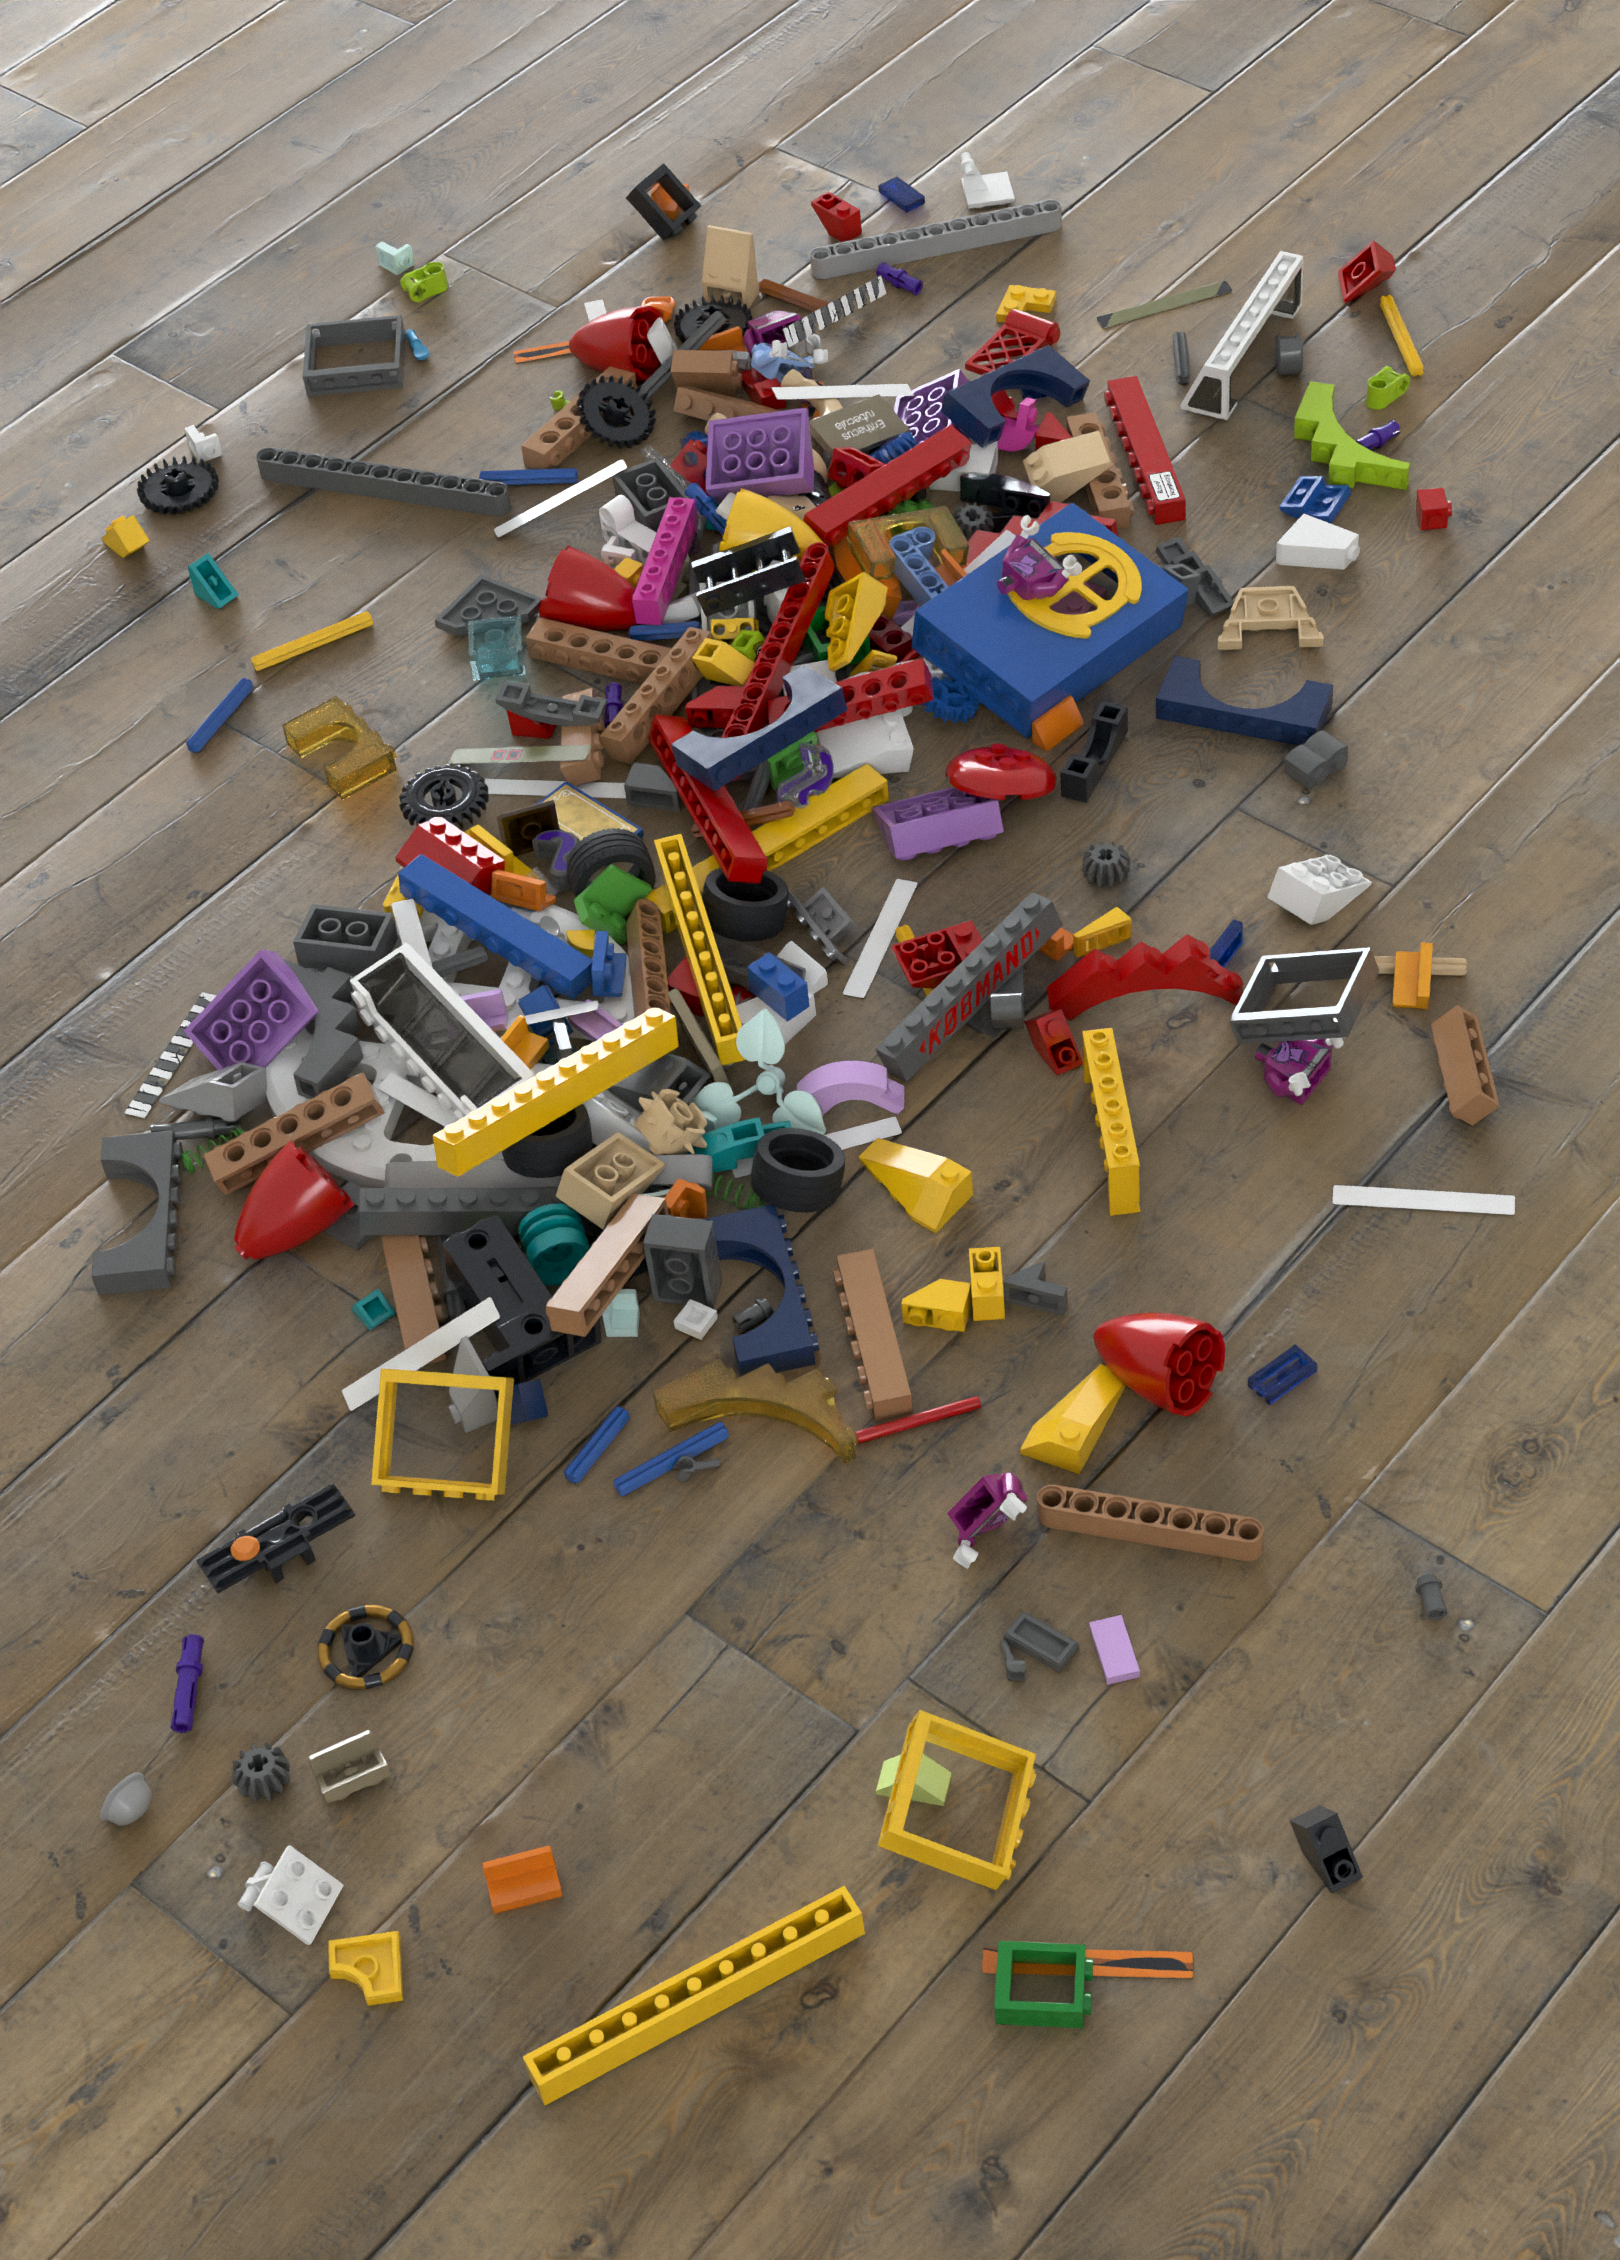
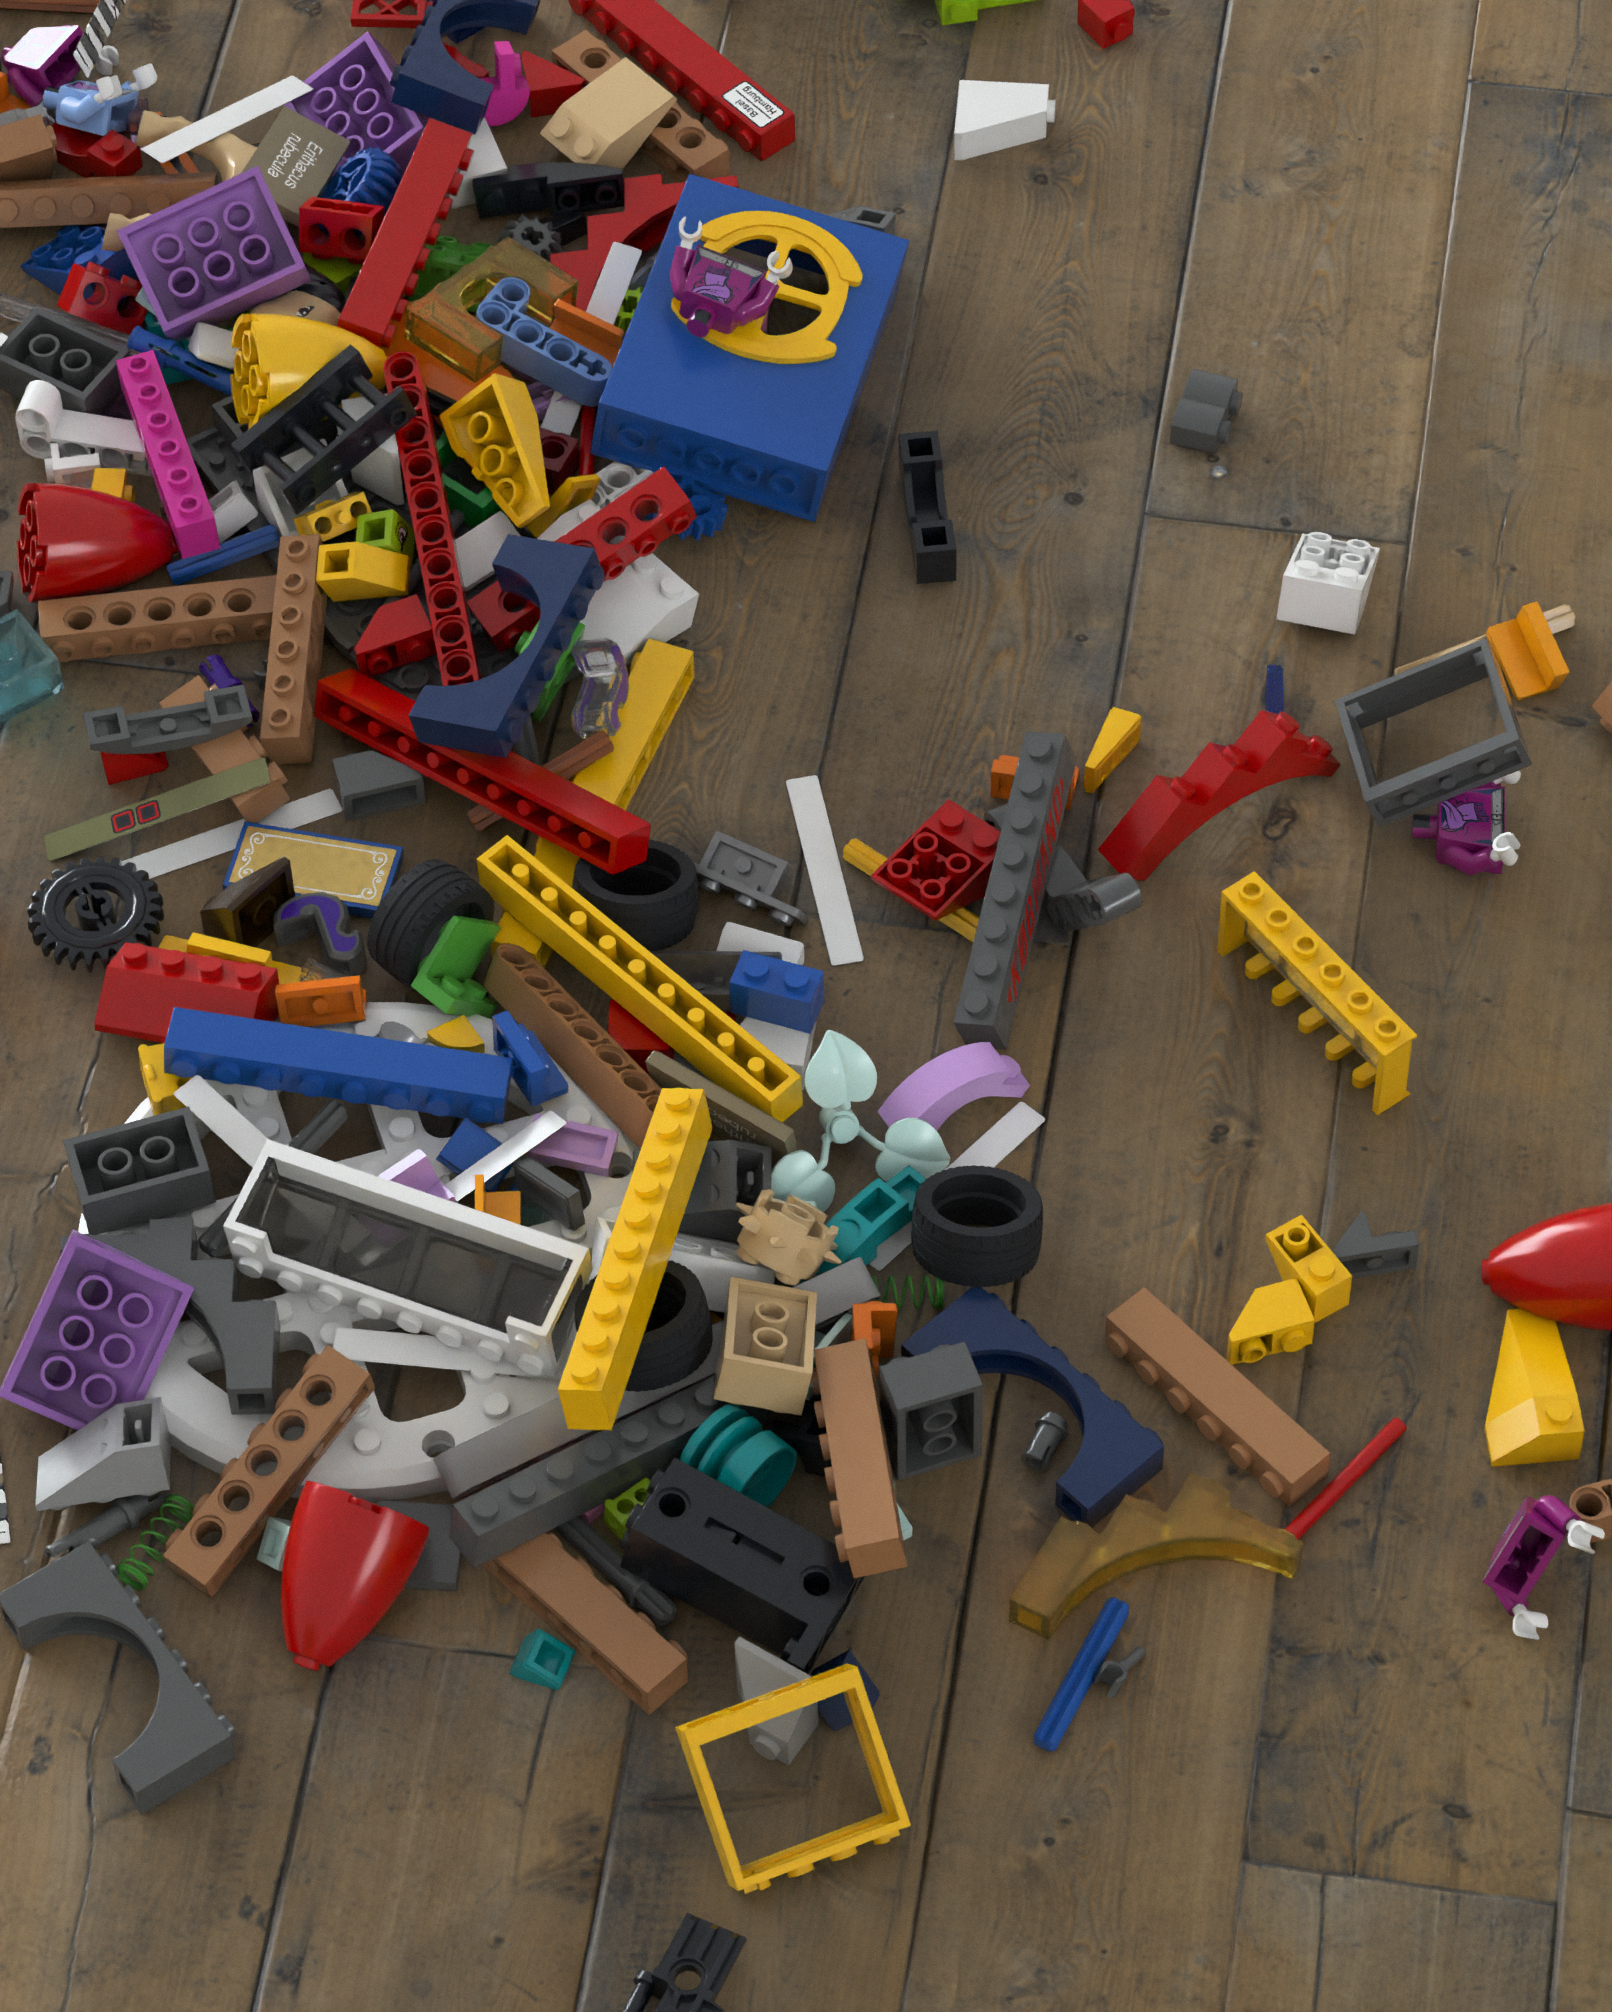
camera: 35 degrees left, 5 degrees up
white sticker [342,1297,500,1411] -> none
blue axle [564,1406,630,1484] -> none
white plate [674,1299,718,1340] -> none
yellow wedge [859,1138,973,1233] -> none
medium lavender slope [872,787,1004,860] -> none
red brick [945,743,1057,800] -> none
red slope [1024,1009,1083,1076] -> none
orange slope [1032,695,1084,751] -> none
dark grey gear [1082,841,1130,888] -> none
dark grey slope [1155,536,1234,617] -> none
dark blue arch [1156,656,1333,745] -> none
tan wing [1218,586,1324,650] -> none
blue slope [1279,476,1351,524] -> none

